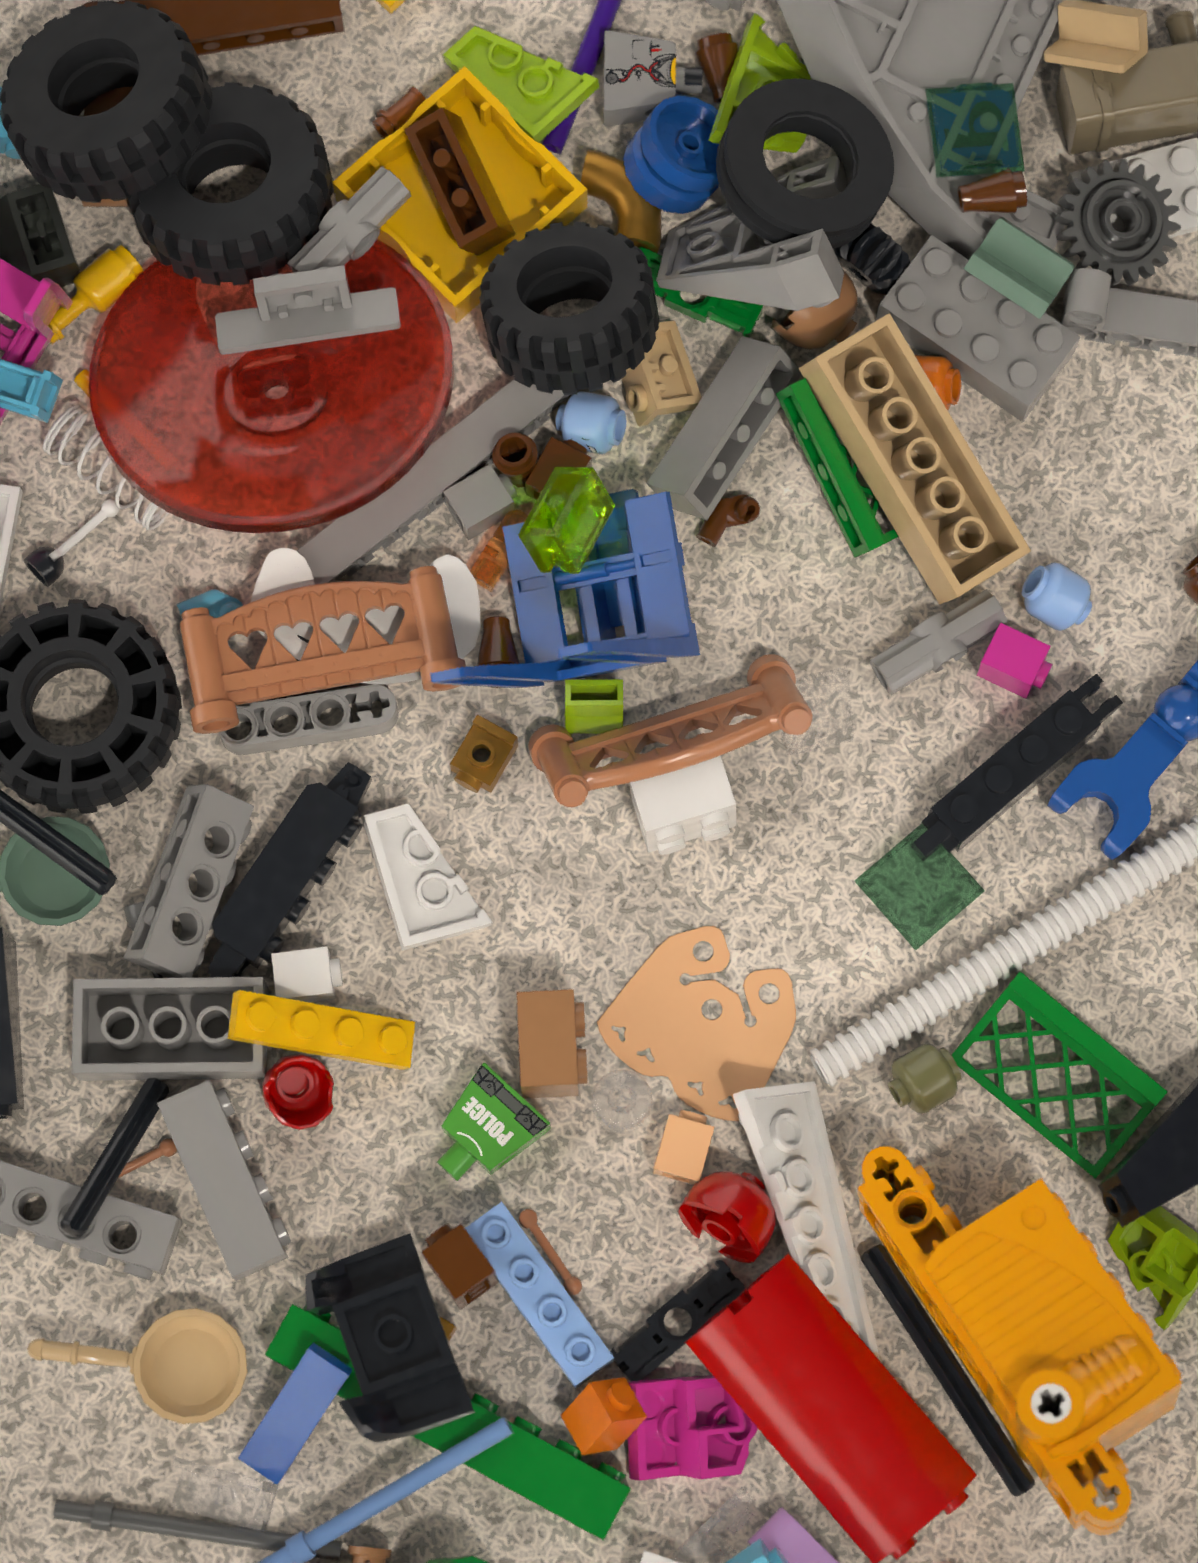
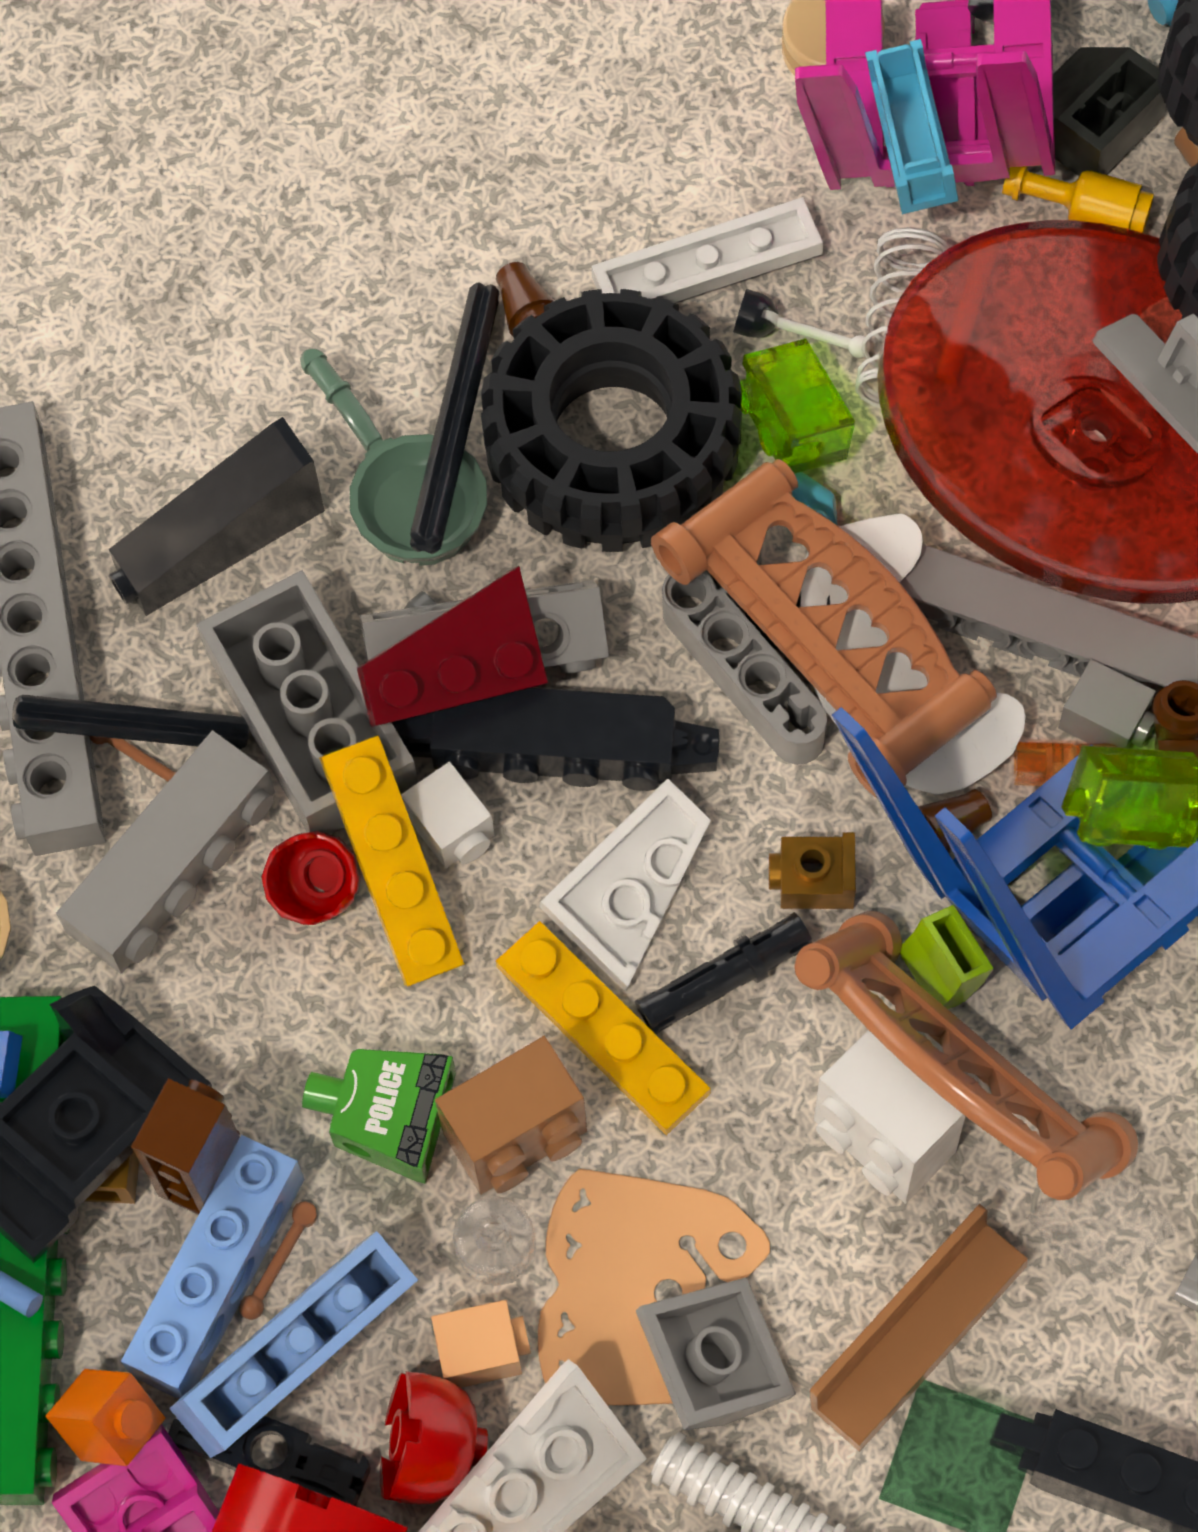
camera: 65 degrees right, 10 degrees down
none -> light blue brick [169,1231,418,1458]
none -> dark red wing [357,566,548,727]
none -> yellow plate [495,921,711,1136]
none -> black pin [635,912,813,1035]
none -> light grey slope [636,1277,796,1430]
none -> clear neon green brick [740,338,855,474]
none -> medium nougat panel [810,1204,1028,1452]

